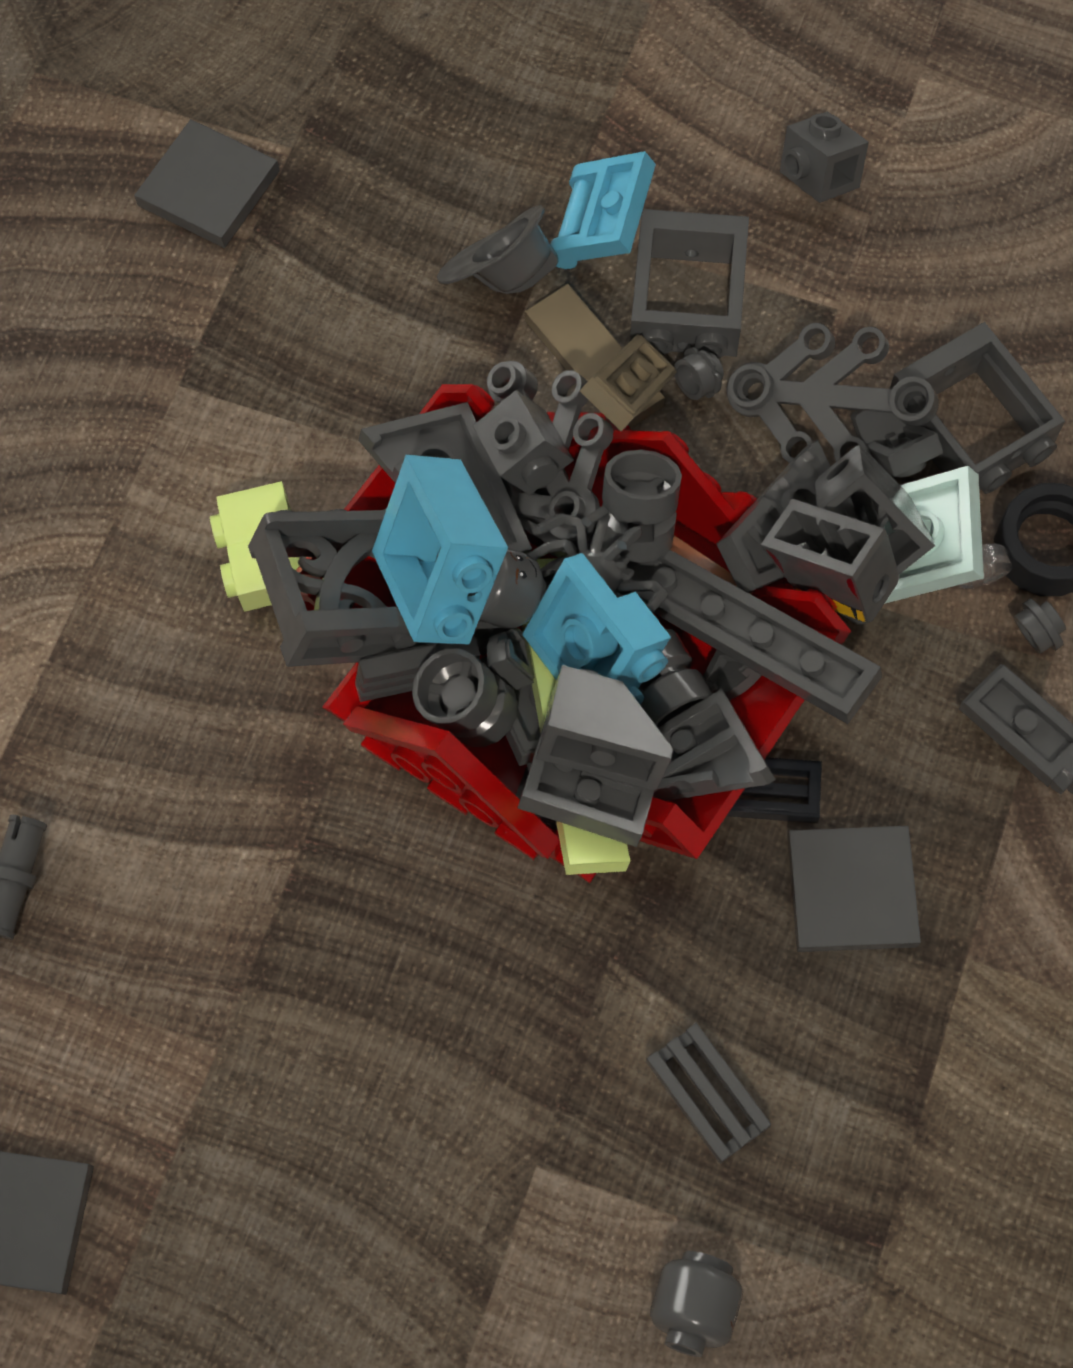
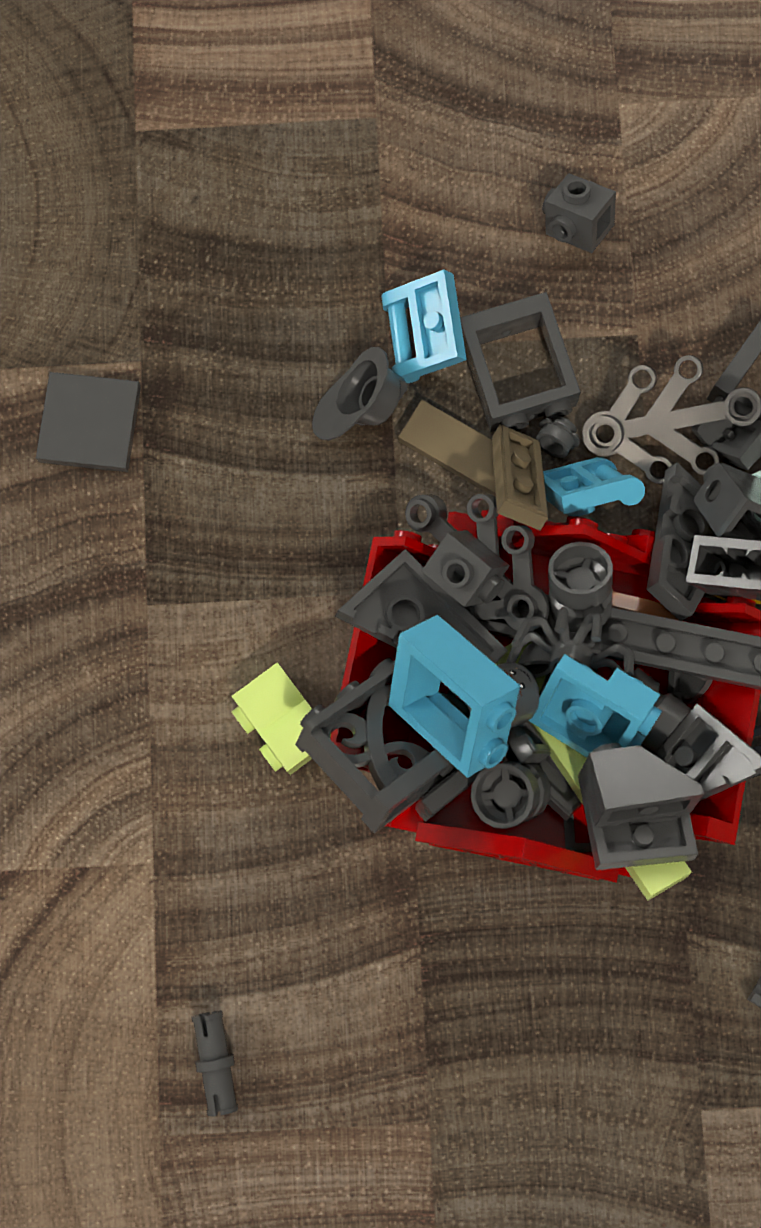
camera: 20 degrees left, 10 degrees up
none -> medium azure plate [543,457,645,516]

